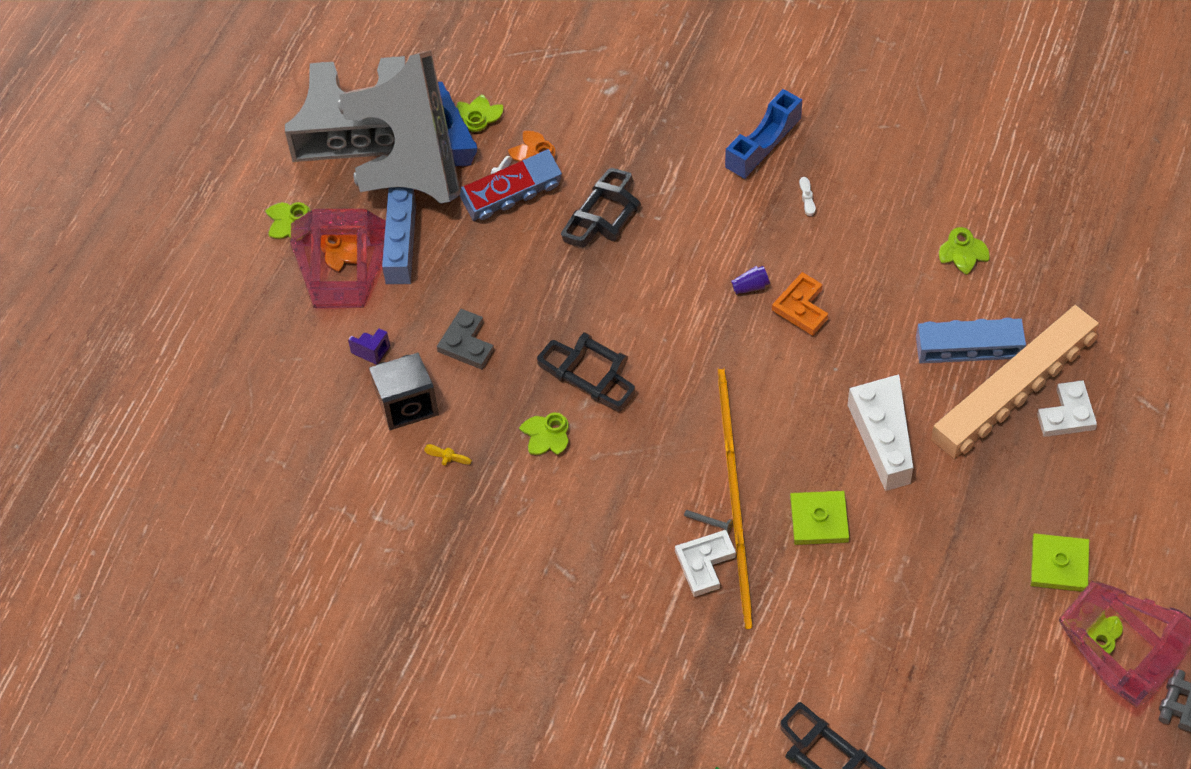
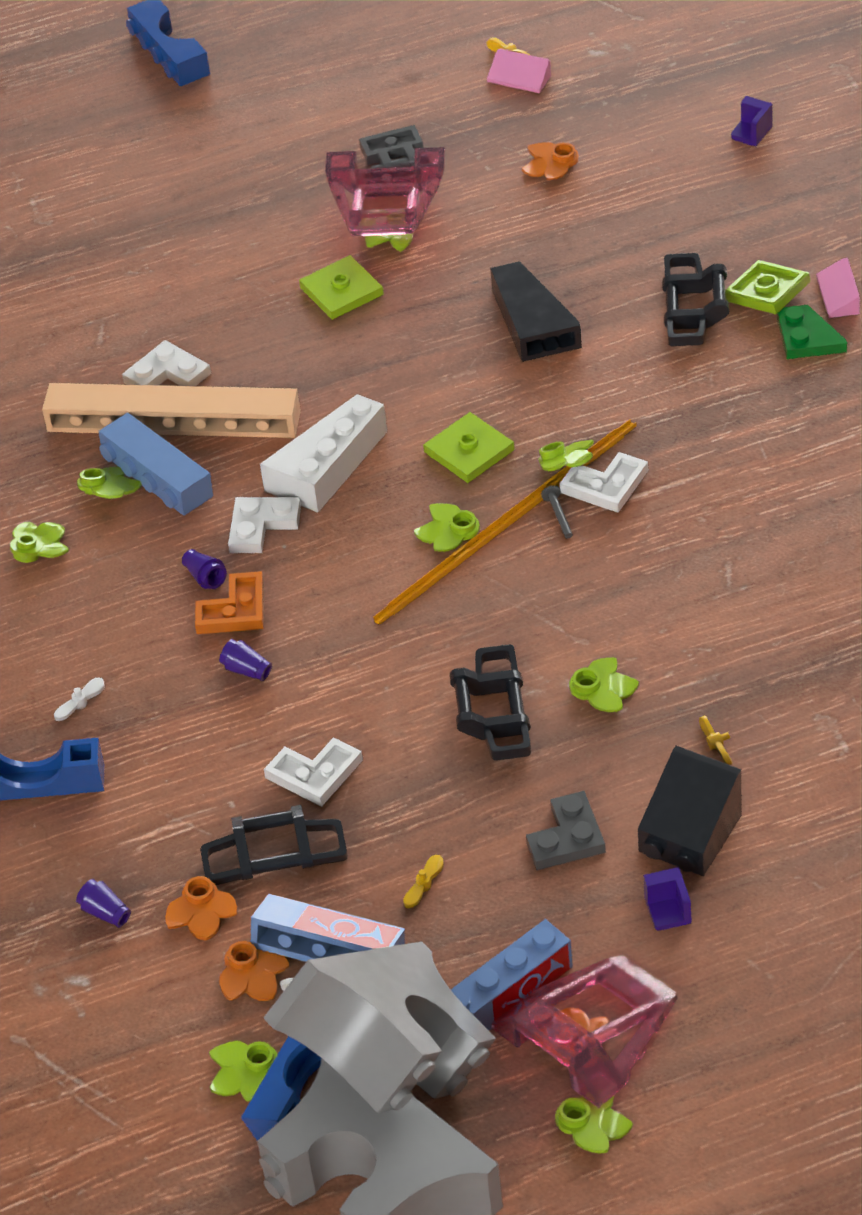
camera: 130 degrees left, 10 degrees down
none -> dark purple cone [76,879,131,928]
none -> lime plate [77,467,142,499]
none -> orange plate [165,876,237,940]
none -> dark purple cone [182,549,227,589]
none -> white plate [228,497,301,553]
none -> white plate [264,737,363,807]
none -> yellow piece [403,855,444,908]
none -> lime plate [414,503,480,552]
none -> black slope [490,261,582,362]
none -> lime plate [538,440,594,471]

